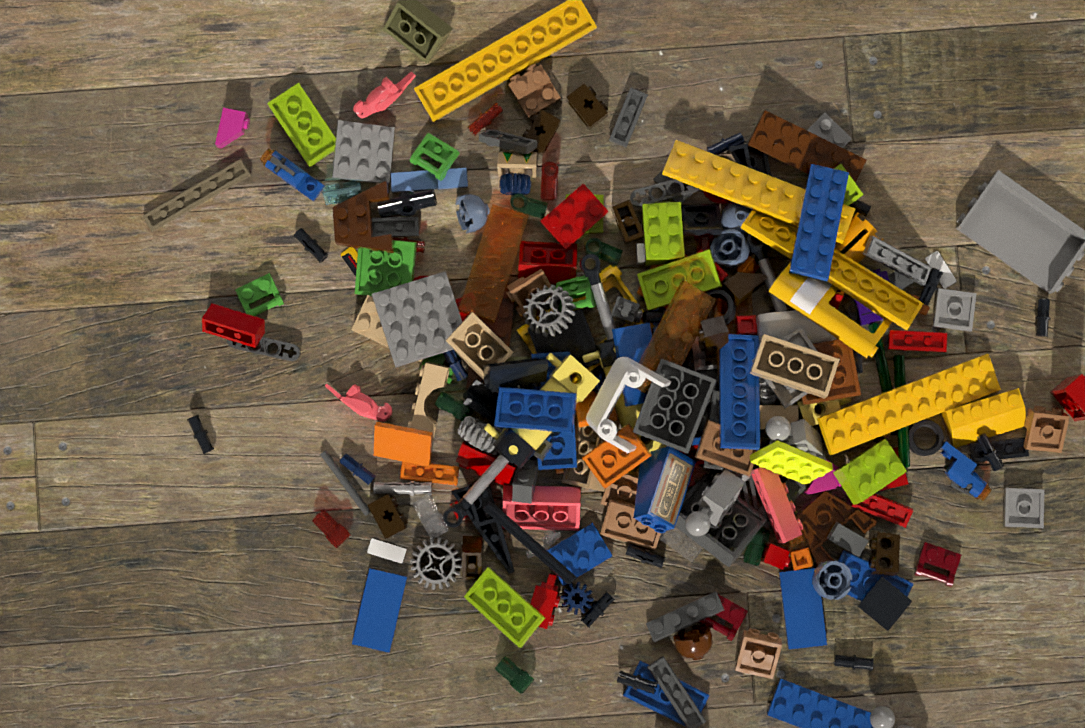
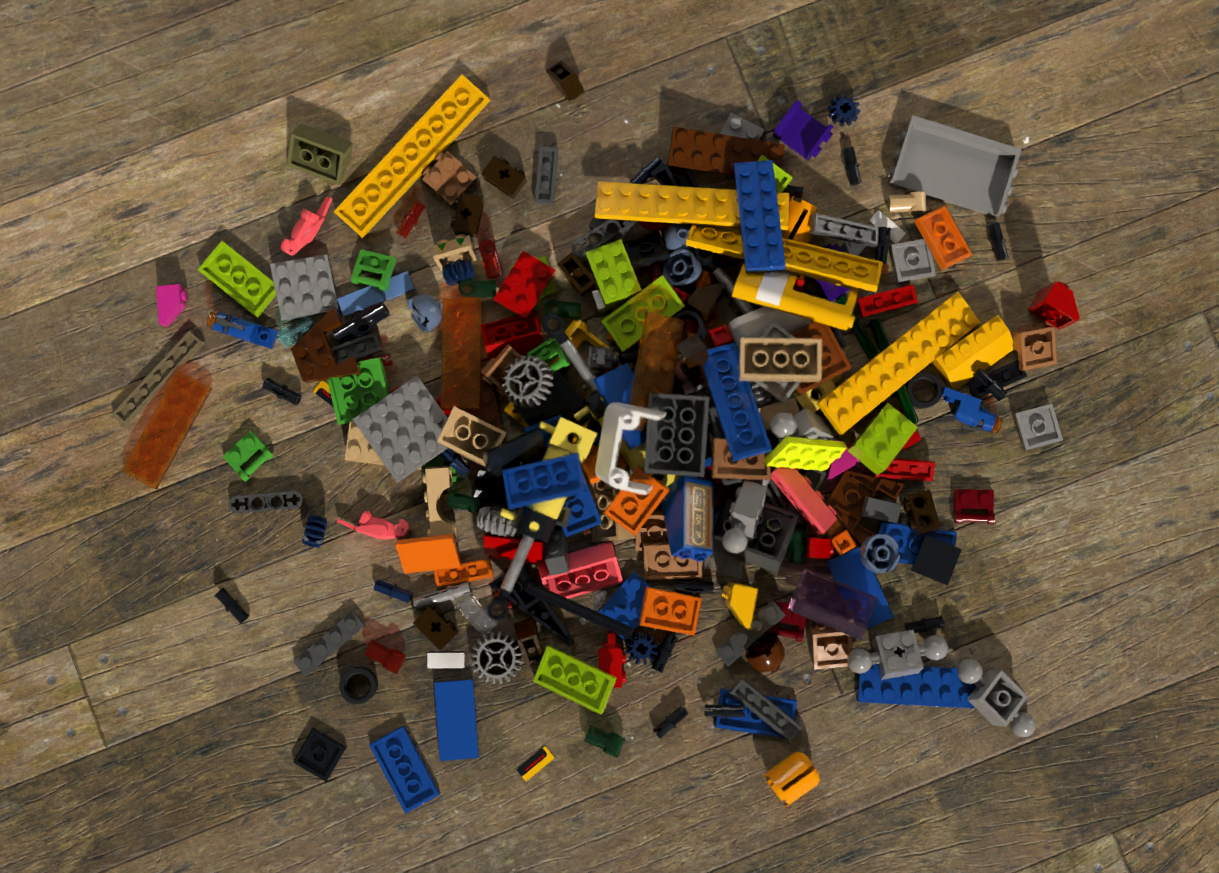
camera: 15 degrees left, 0 degrees up
red brick [202,303,265,348] -> none
dark grey bar [320,450,371,516] -> none
dark grey plate [479,128,537,155] -> none
none -> clear orange plate [122,370,213,489]
none -> dark grey plate [293,611,366,676]
none -> black tile [293,728,347,782]
none -> dark blue gear [302,515,327,548]
none -> black tyre [339,666,378,704]
none -> blue tile [369,725,440,814]
none -> sticker [517,746,554,781]
none -> dark brown slope [546,60,585,101]
none -> orange tile [638,587,702,636]
none -> black axle [653,706,689,739]
none -> yellow slope [721,582,758,629]
none -> dark purple panel [773,100,833,161]
none -> clear purple brick [788,568,878,640]
none -> dark blue gear [827,93,860,127]
none -> black axle [843,147,862,186]
none -> light grey brick [847,630,948,680]
none -> tan piece [887,192,926,214]
none -> orange tile [914,206,973,271]

